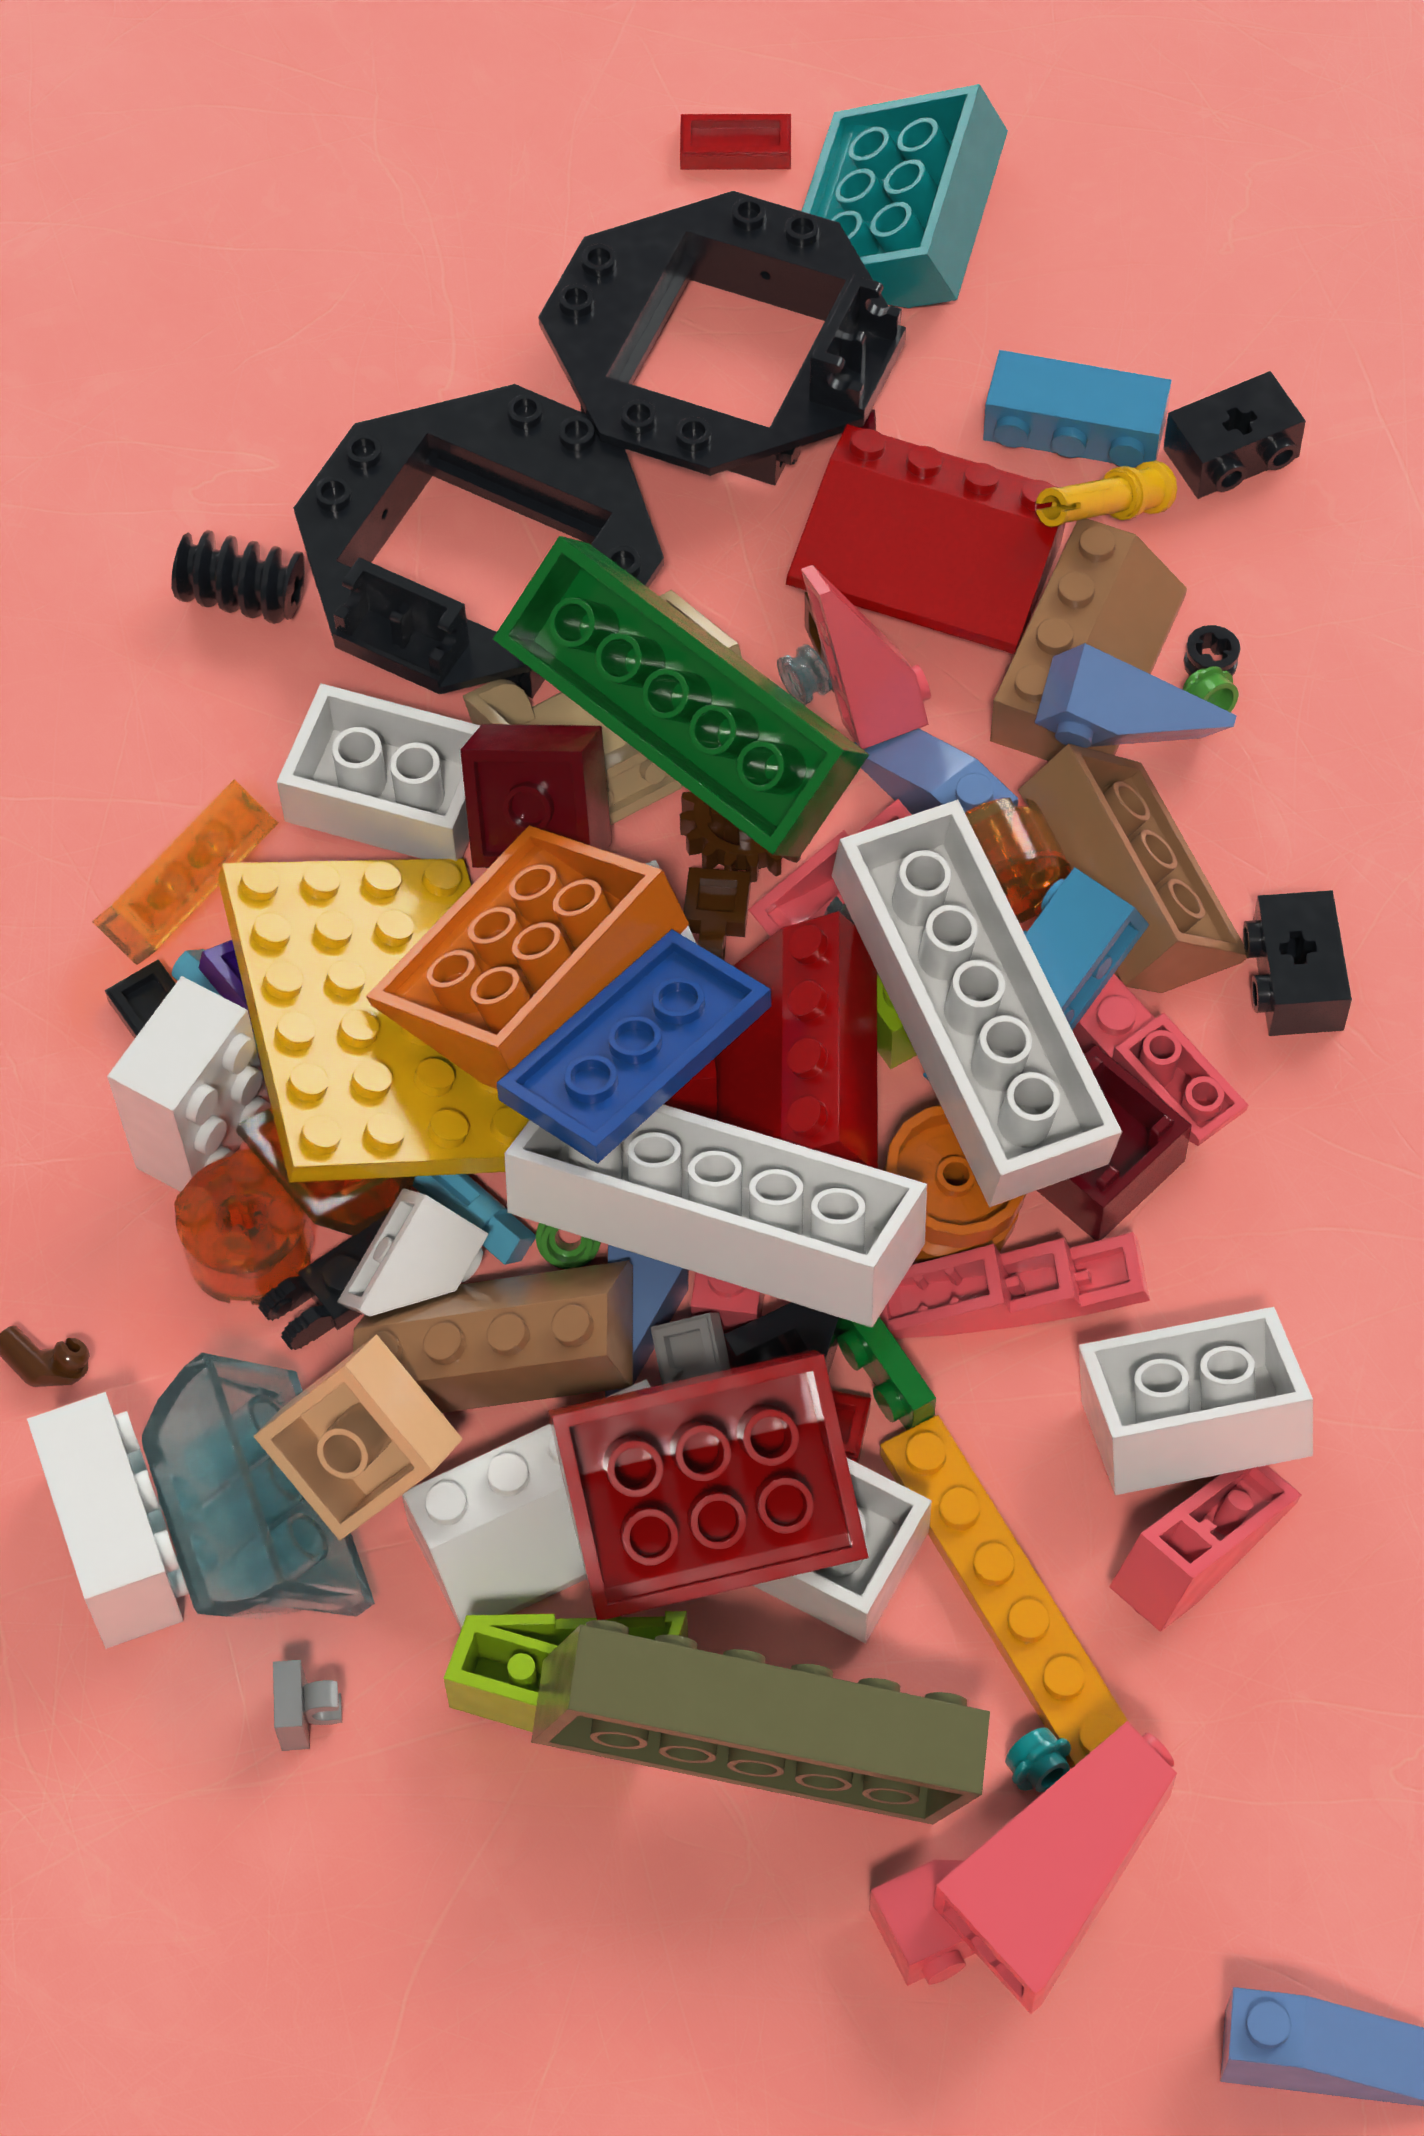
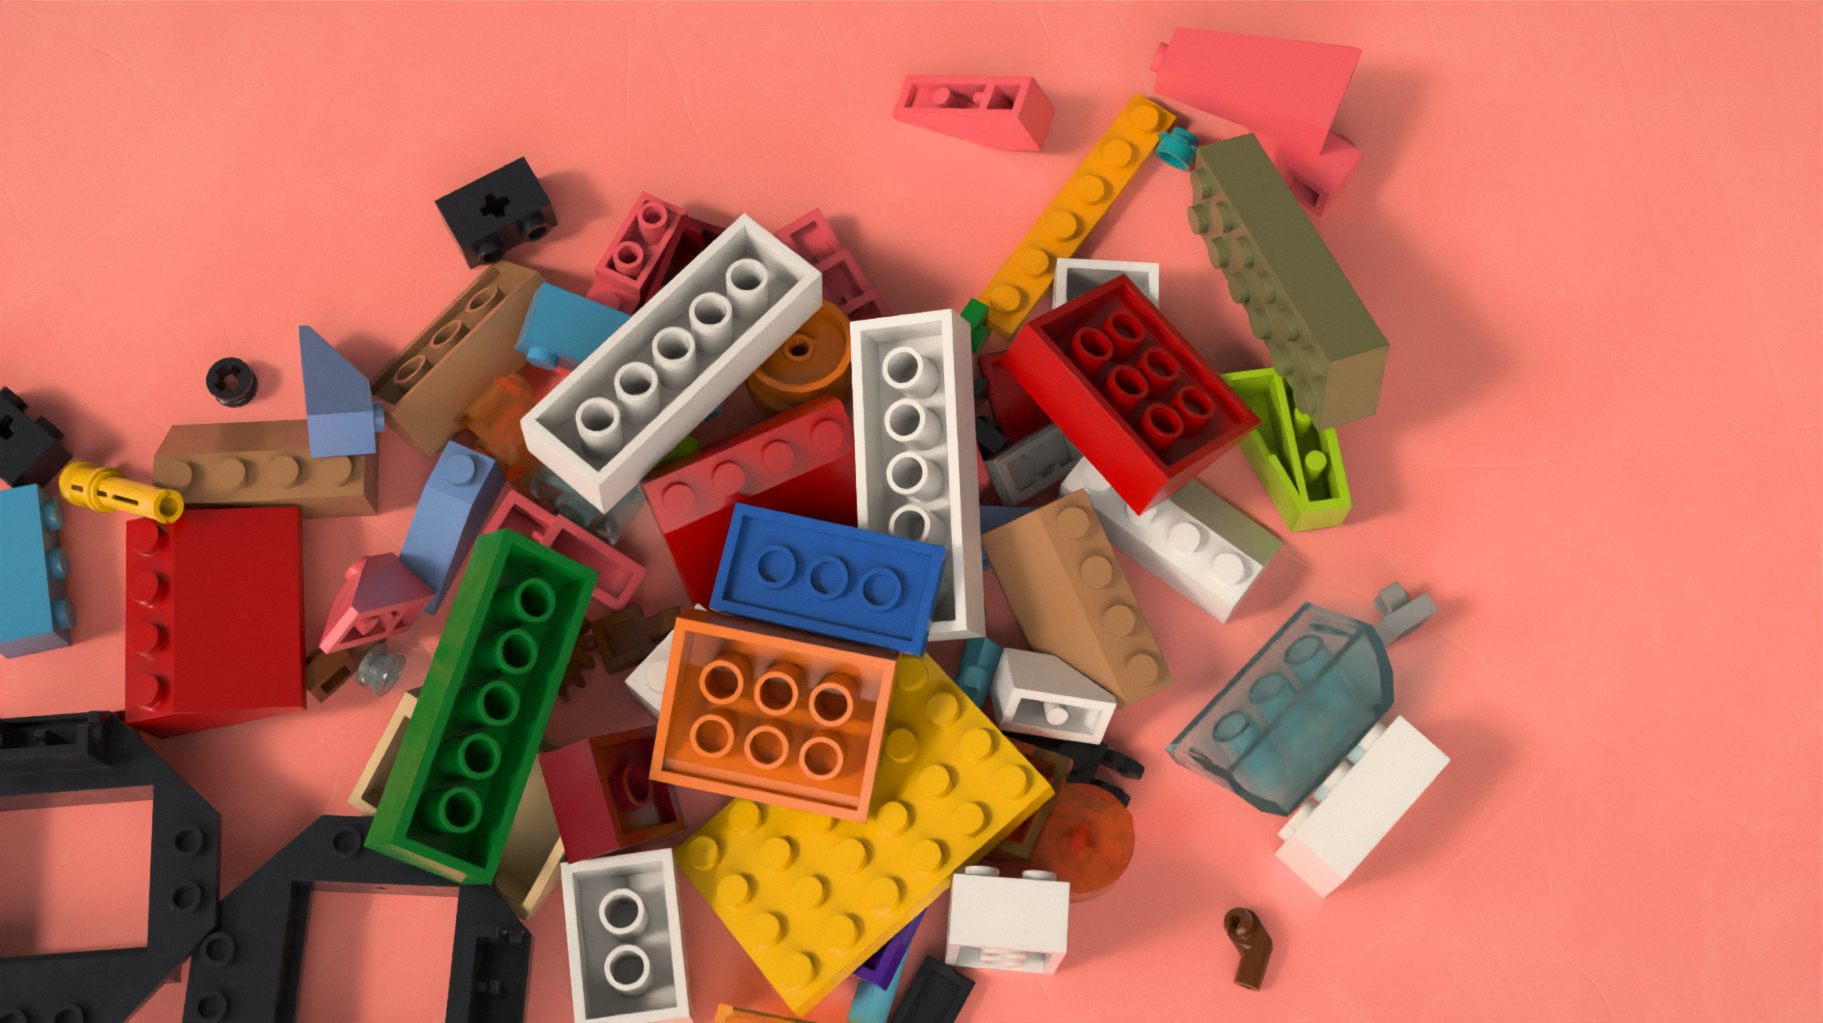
camera: 120 degrees left, 10 degrees up
light nougat brick [253,1334,463,1541] -> none
white brick [1079,1307,1313,1495] -> none
bright green plate [1183,666,1239,712] -> none

